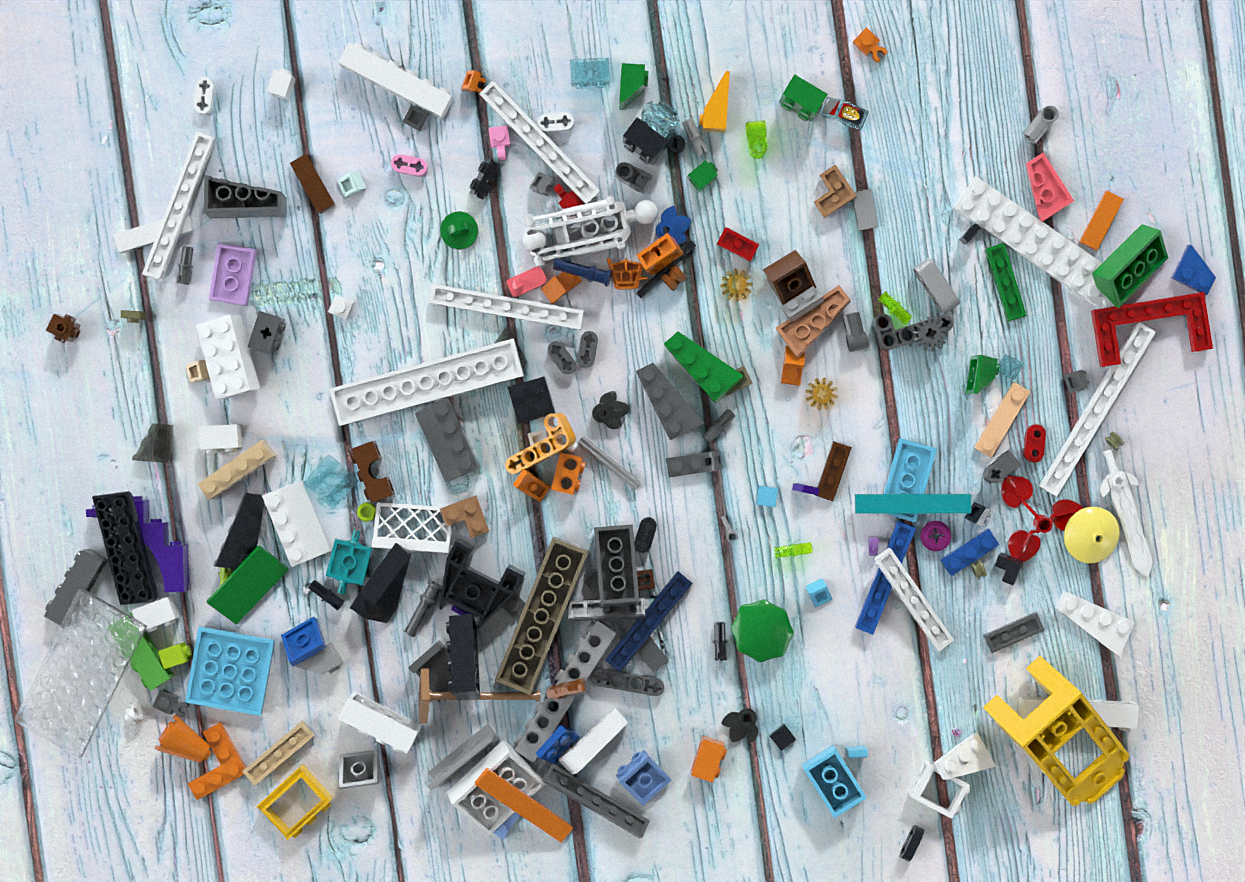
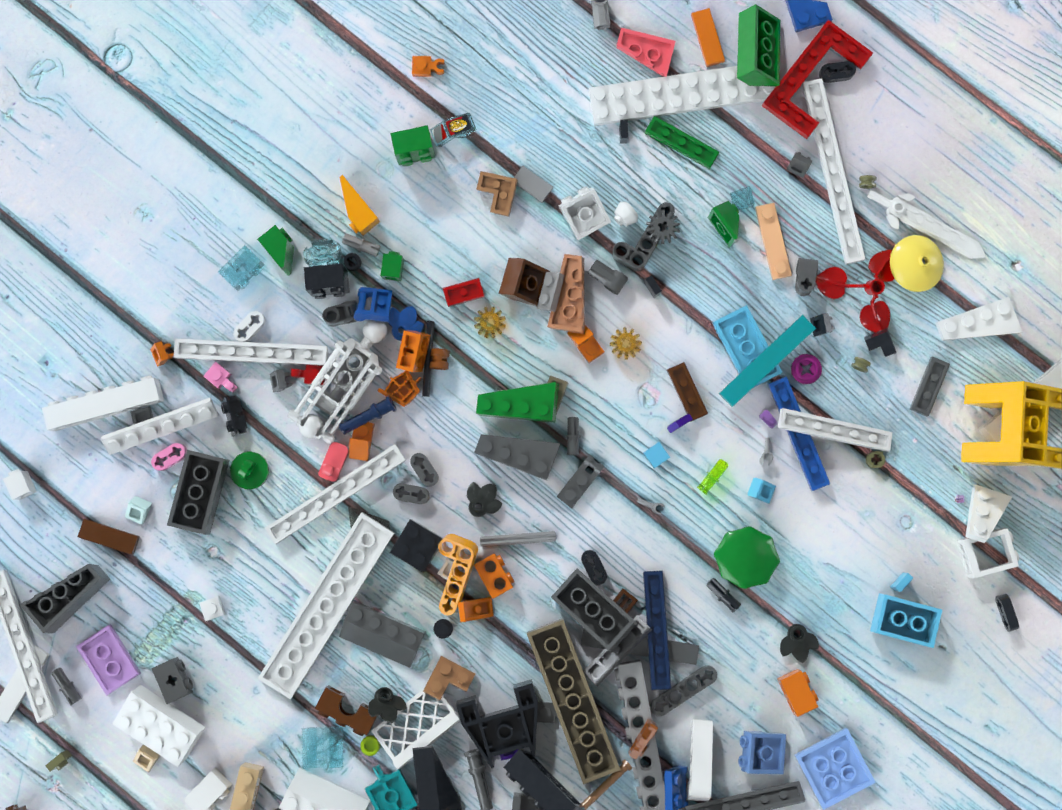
camera: 40 degrees left, 5 degrees down
clear neon green piece [745,120,767,159] -> none
black tile [769,724,796,751] -> none
clear neon green axle [877,291,912,324] -> none
light grey beam [913,258,960,314] -> none
blue plate [940,528,1000,576] -> none
red plate [1023,424,1046,463] -> none
none -> white plate [101,397,218,455]
none -> dark grey brick [167,450,230,535]
none -> blue plate [354,287,393,322]
none -> pearl dark grey plate [368,687,407,723]
none -> black plate [433,619,453,639]
none -> white plate [558,186,611,240]
none -> white cone [614,202,638,226]
none -> black tile [644,275,662,298]
none -> light grey hand [759,438,774,466]
none -> light blue plate [794,728,876,810]
none -> black beam [819,61,856,83]
none -> olive bush [866,451,885,469]

